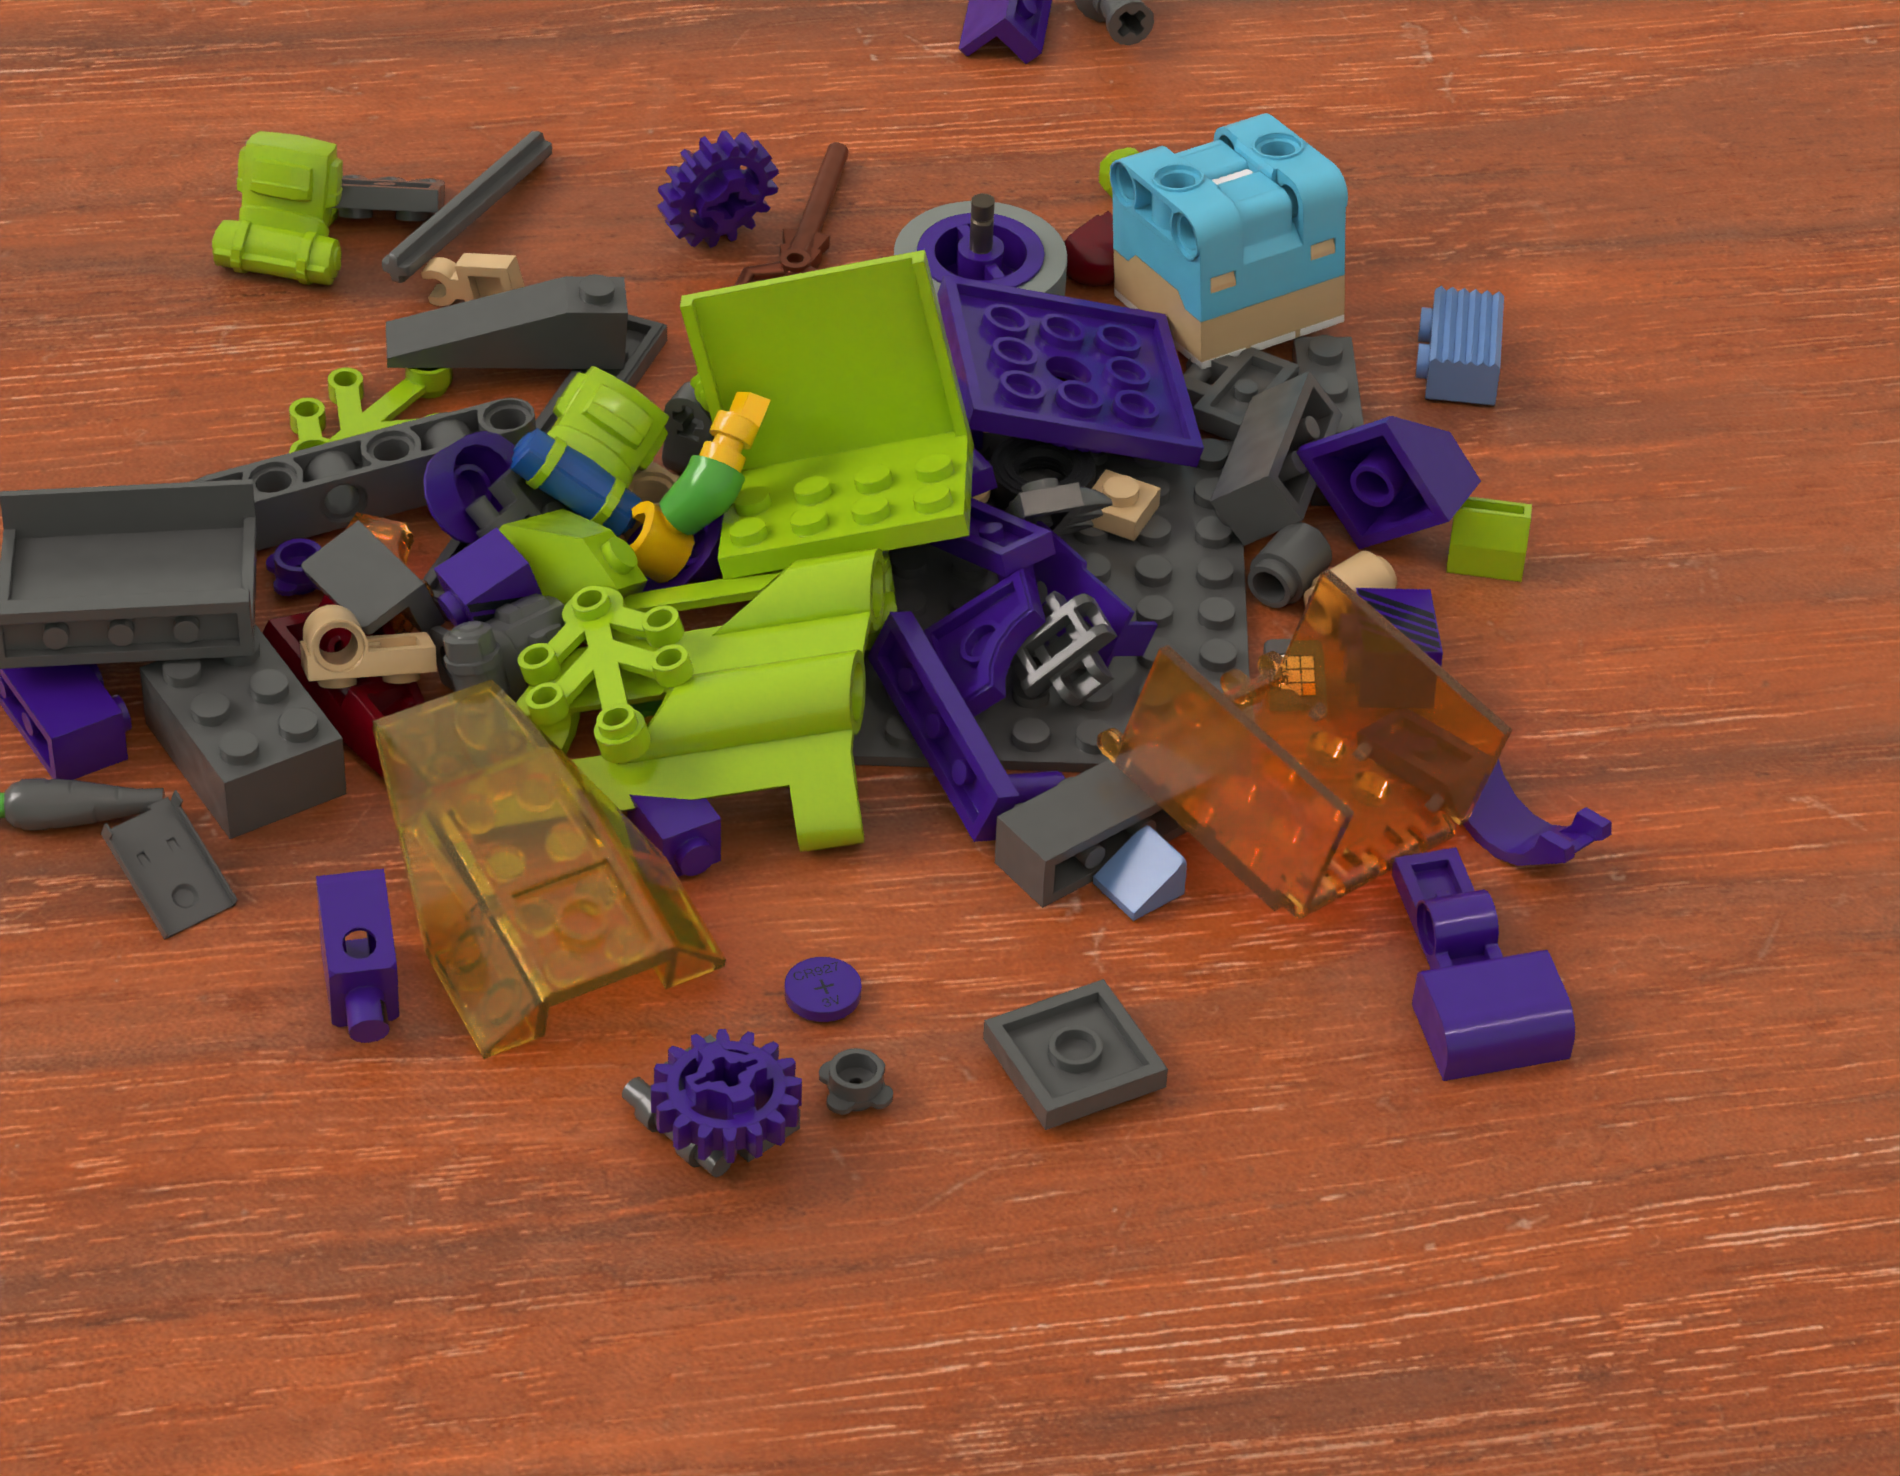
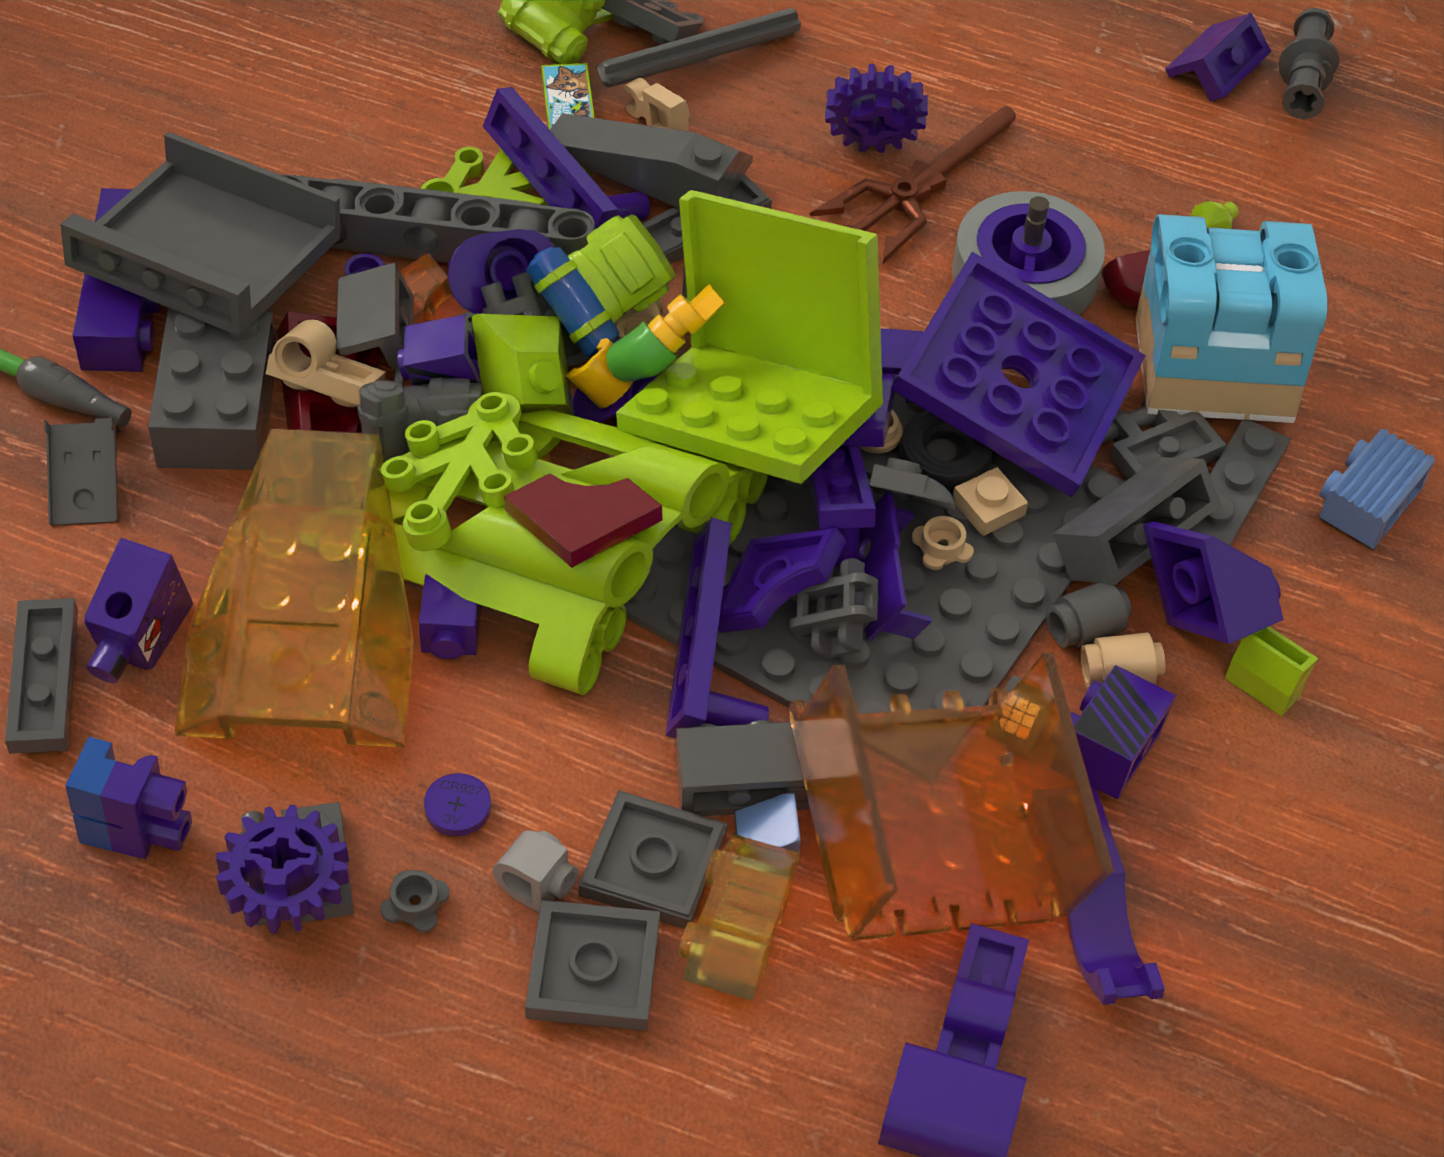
camera: 30 degrees right, 10 degrees up
none -> dark grey plate [5,598,78,754]
none -> dark purple hips [65,736,192,859]
none -> dark purple piece [482,87,650,229]
none -> light grey plate [493,830,578,913]
none -> dark red tile [504,473,663,568]
none -> tile [541,63,595,130]
none -> dark grey tile [579,790,728,930]
none -> clear yellow brick [679,834,801,1001]
none -> tan plate [912,516,974,570]

